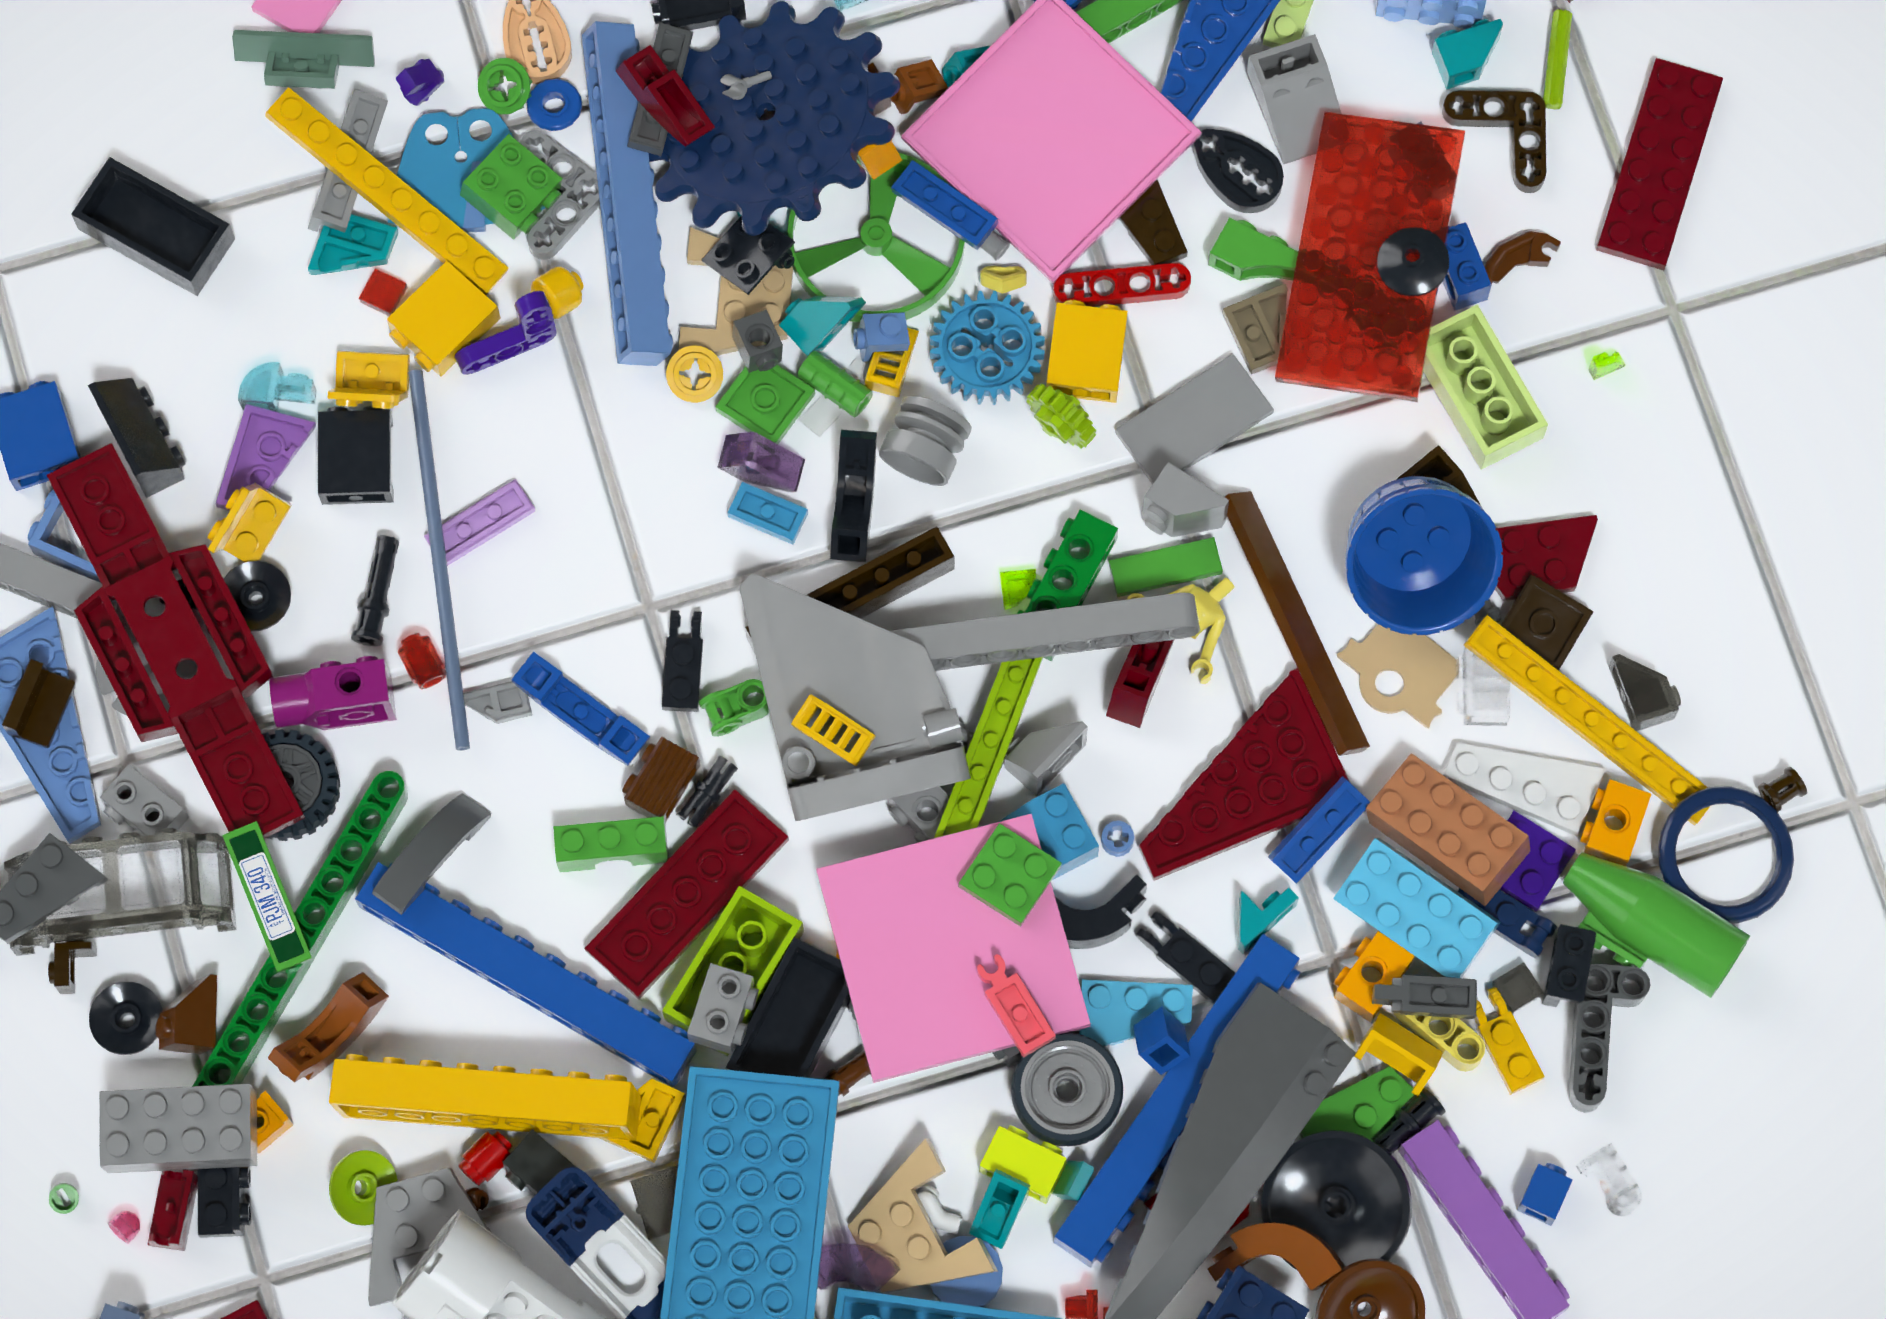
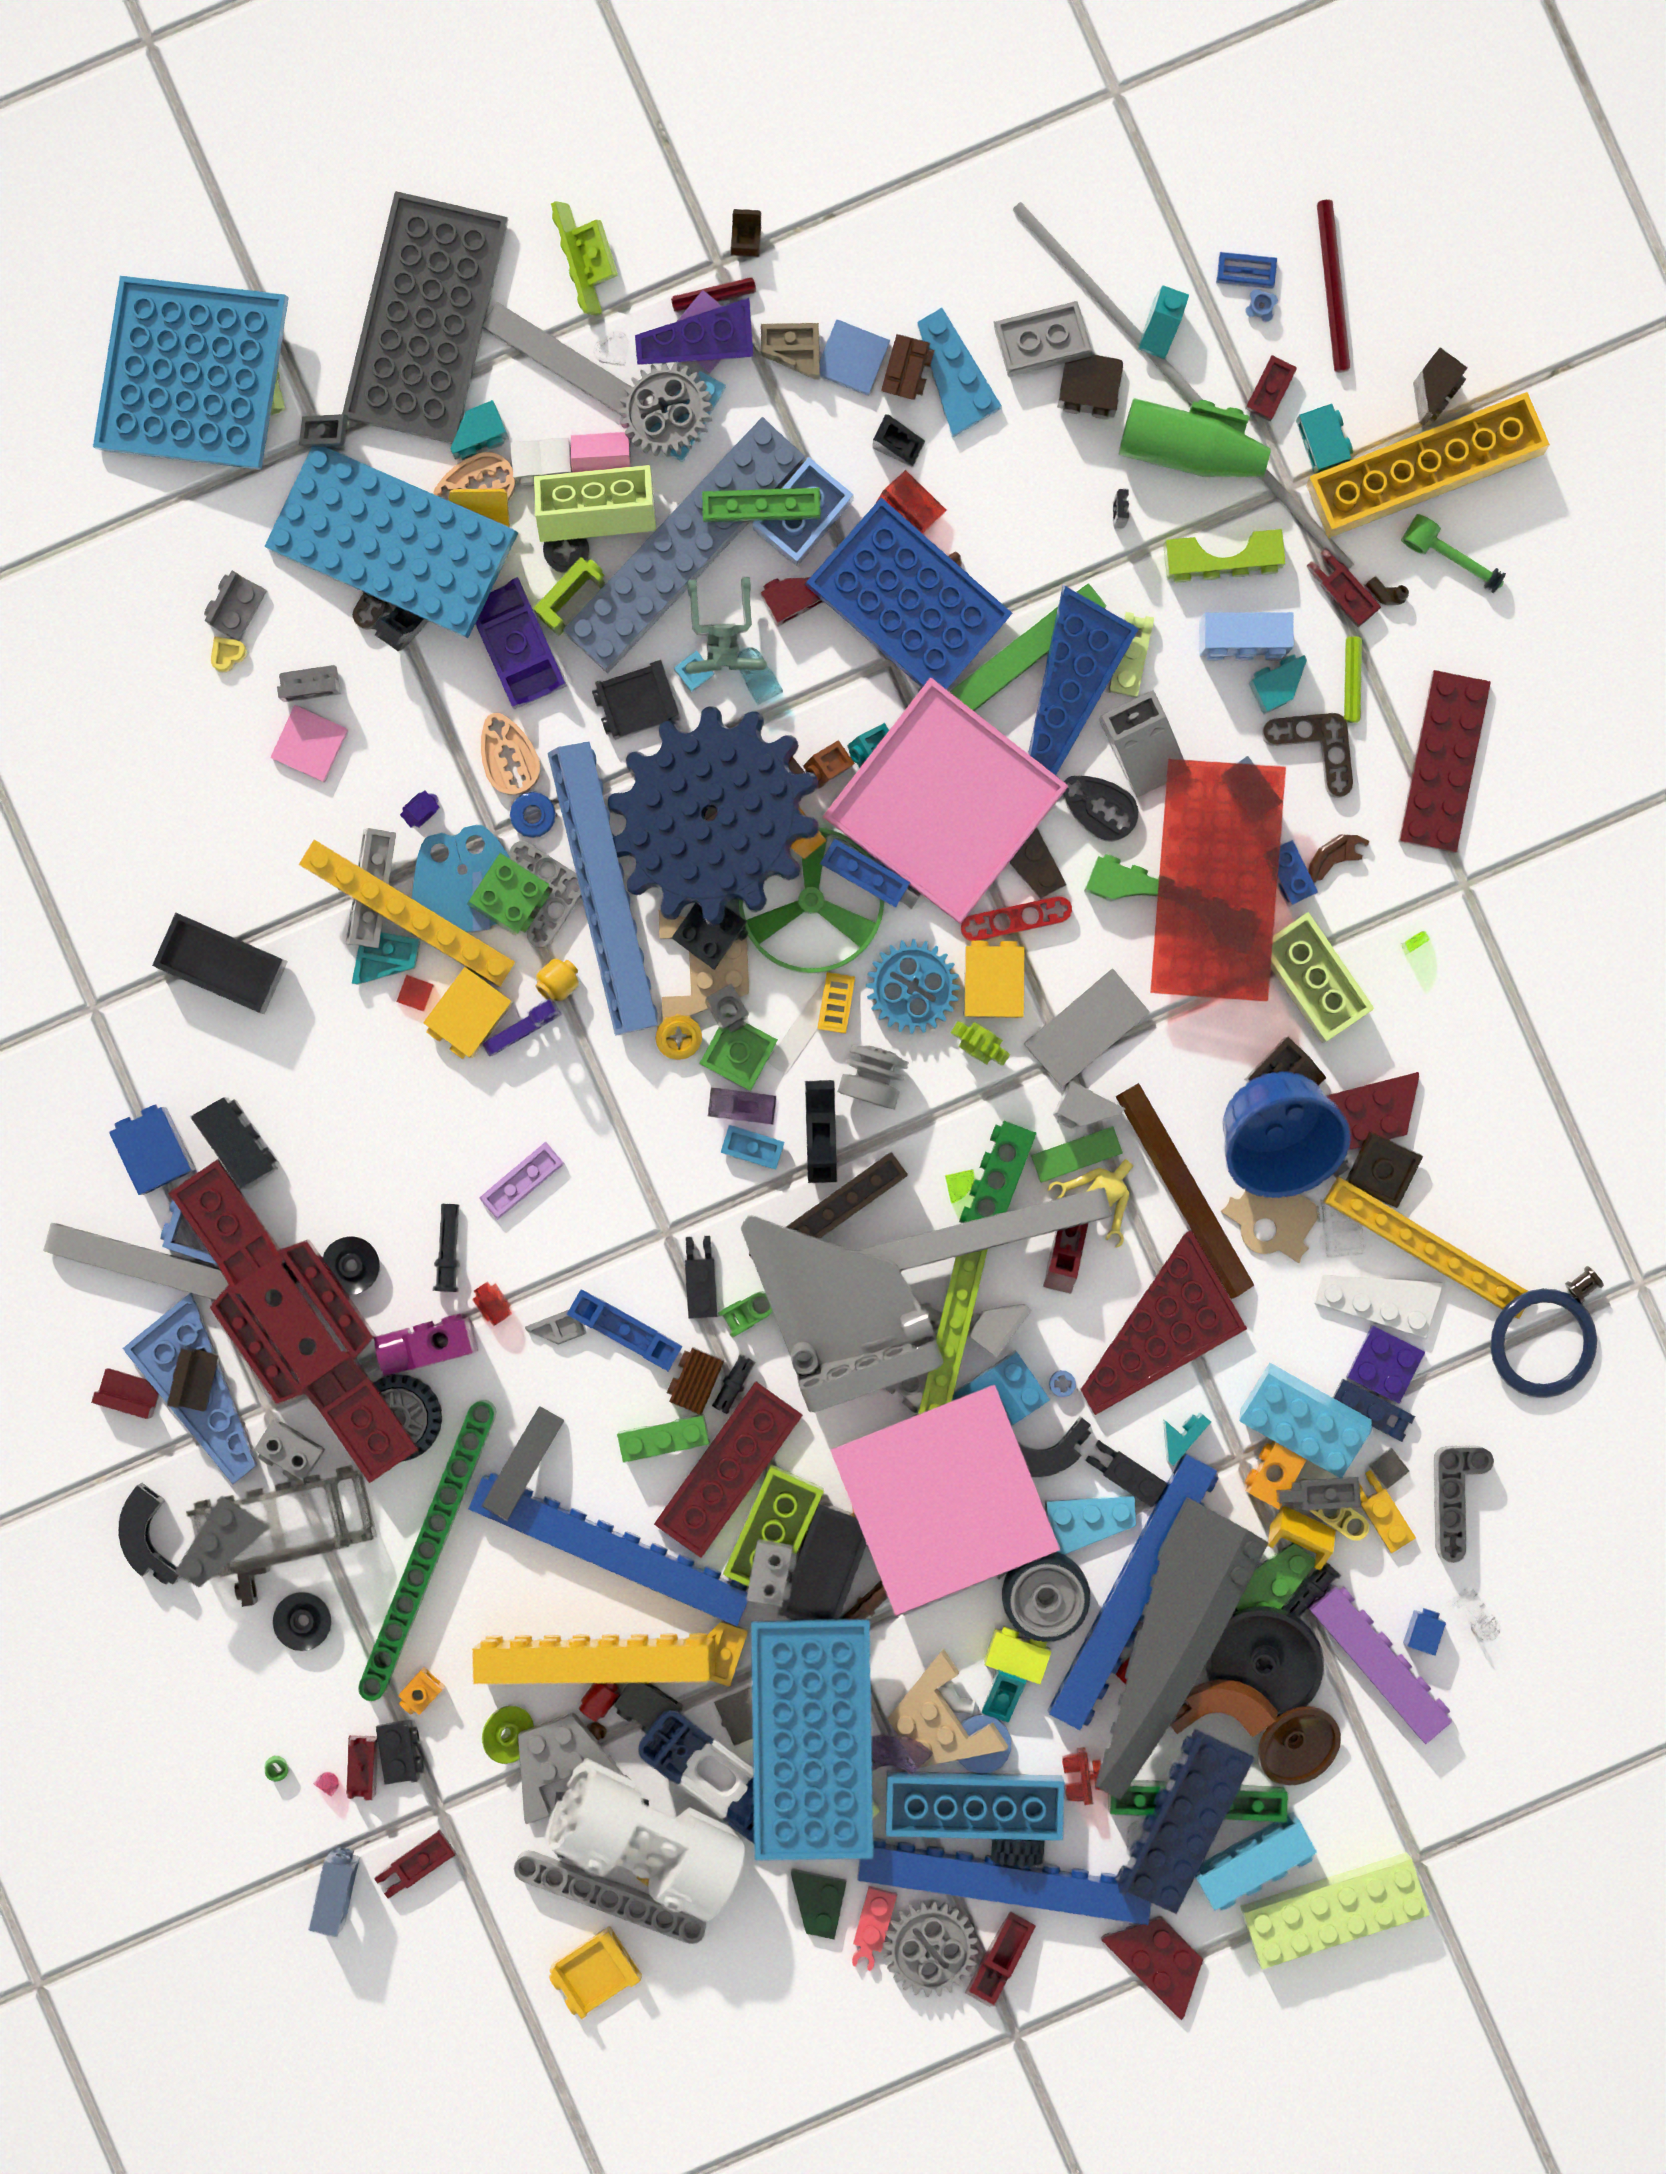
camera: 10 degrees left, 15 degrees up
light grey brick [99,1084,258,1174] -> none
reddish brown slope [155,974,217,1054] -> none
yellow bracket [207,483,292,562] -> none
medium lavender wing [216,404,316,511] -> none
tile [222,821,313,973] -> none
sand green bracket [232,30,375,89] -> none
clear light blue brick [237,362,317,412] -> none
dark orange arch [268,972,389,1083] -> none
black panel [318,405,394,505] -> none
yellow bracket [327,351,410,409] -> none
sand blue piece [408,369,470,751] -> none
bright green gear [478,58,533,114] -> none
dark red slope [616,45,715,147] -> none
dark grey tile [627,23,693,156] -> none
light grey hand [721,71,772,100] -> none
teal slope [779,296,866,356] -> none
yellow slope [791,694,876,767] -> none
bright green axle [798,351,873,418] -> none
medium blue bracket [853,313,910,362] -> none
bright green plate [958,823,1062,927] -> none
coral plate [977,954,1056,1058] -> none
light yellow tile [980,266,1027,294] -> none
teal tile [1052,1160,1094,1201] -> none
blue brick [1133,1006,1190,1075] -> none
dark tan wing [1222,283,1288,375] -> none
blue plate [1268,776,1370,884] -> none
nougat brick [1366,753,1531,906] -> none
black dish [1377,227,1449,296] -> none
black bracket [1542,924,1596,1007] -> none
bright green piece [1563,852,1751,998] -> none
light orange brick [1580,779,1651,866] -> none
clear smoke slope [1608,654,1681,731] -> none

